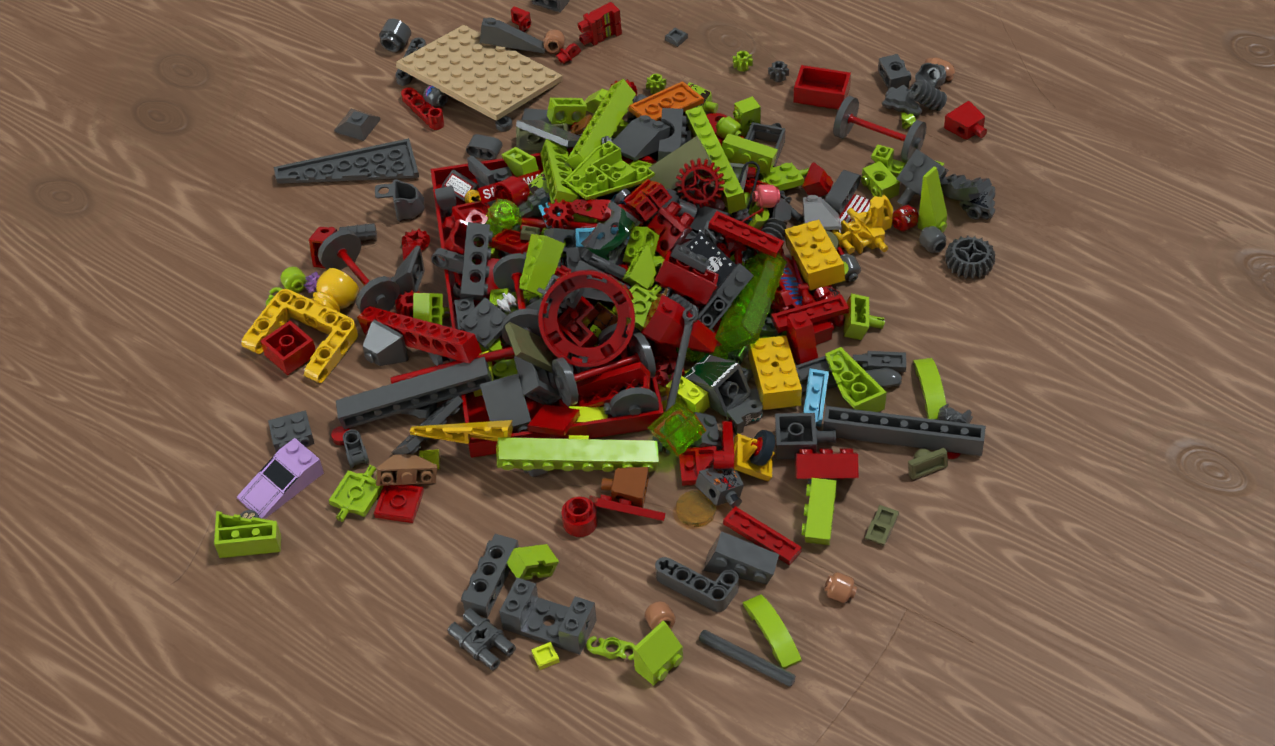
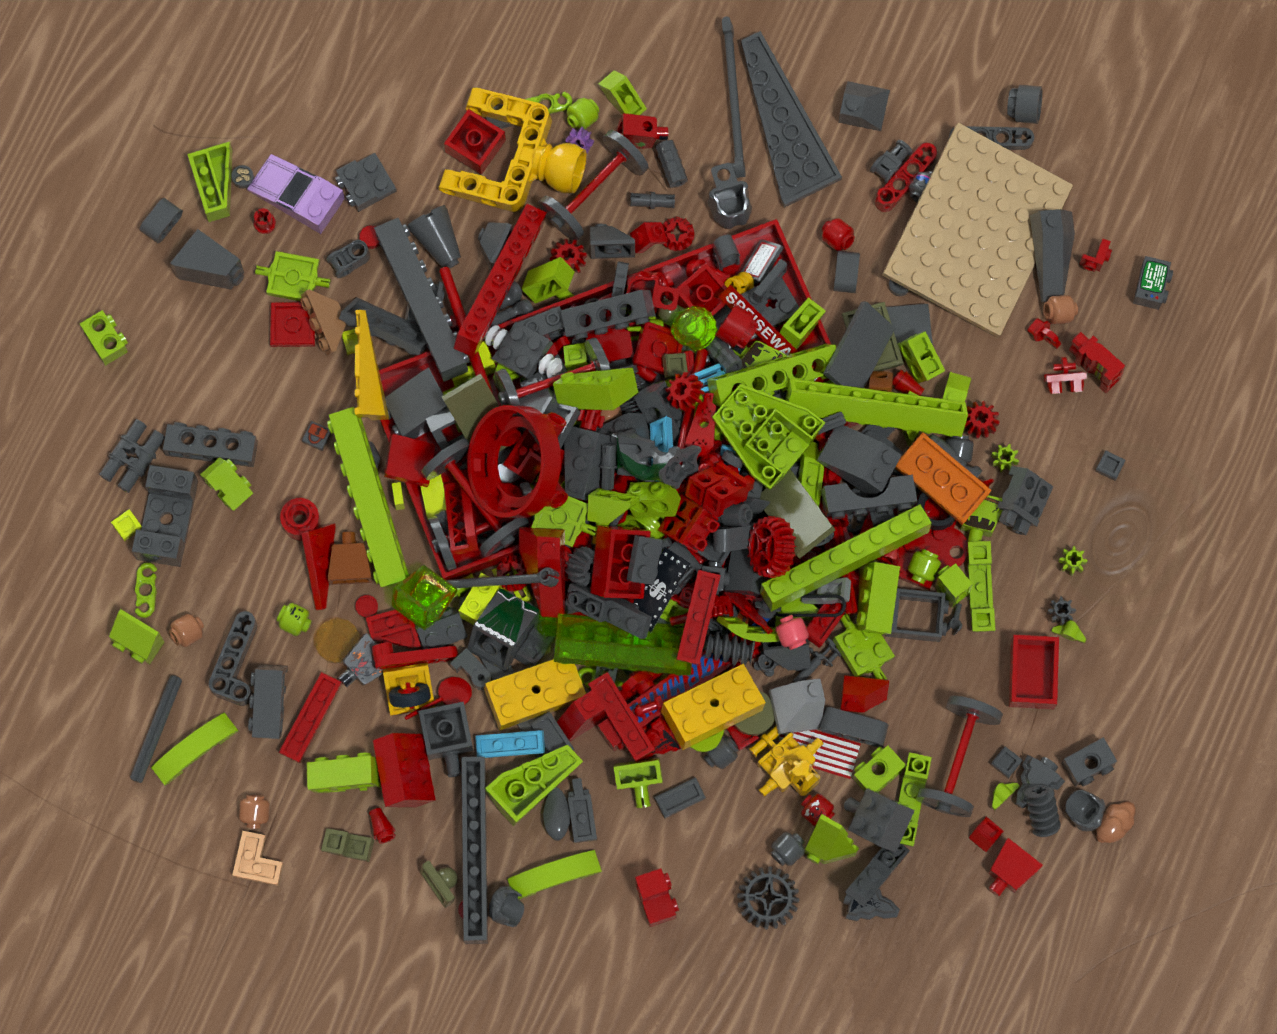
camera: 75 degrees right, 25 degrees up
none -> lime brick [80,310,128,366]
none -> dark grey beam [140,198,183,243]
none -> dark grey slope [170,229,244,290]
none -> light nougat plate [232,831,283,886]
none -> red bush [254,208,276,234]
none -> lime head [276,603,312,636]
none -> tile [302,421,331,451]
none -> red piece [355,595,378,618]
none -> red cone [369,808,396,844]
none -> red piece [404,677,472,720]
none -> dark grey cone [407,205,461,268]
none -> lime slope [598,70,647,115]
none -> dark grey pin [630,192,675,209]
none -> red brick [635,868,679,927]
none -> dark grey tile [655,777,706,819]
none -> dark grey hinge [722,16,746,178]
none -> red head [822,218,855,251]
none -> dark grey connector [870,139,913,184]
none -> lime slope [968,541,995,632]
none -> red slope [969,816,1004,852]
none -> dark grey tile [990,746,1023,779]
none -> dark grey hips [997,466,1054,535]
none -> hips [1043,357,1087,394]
none -> lime piece [1051,620,1087,643]

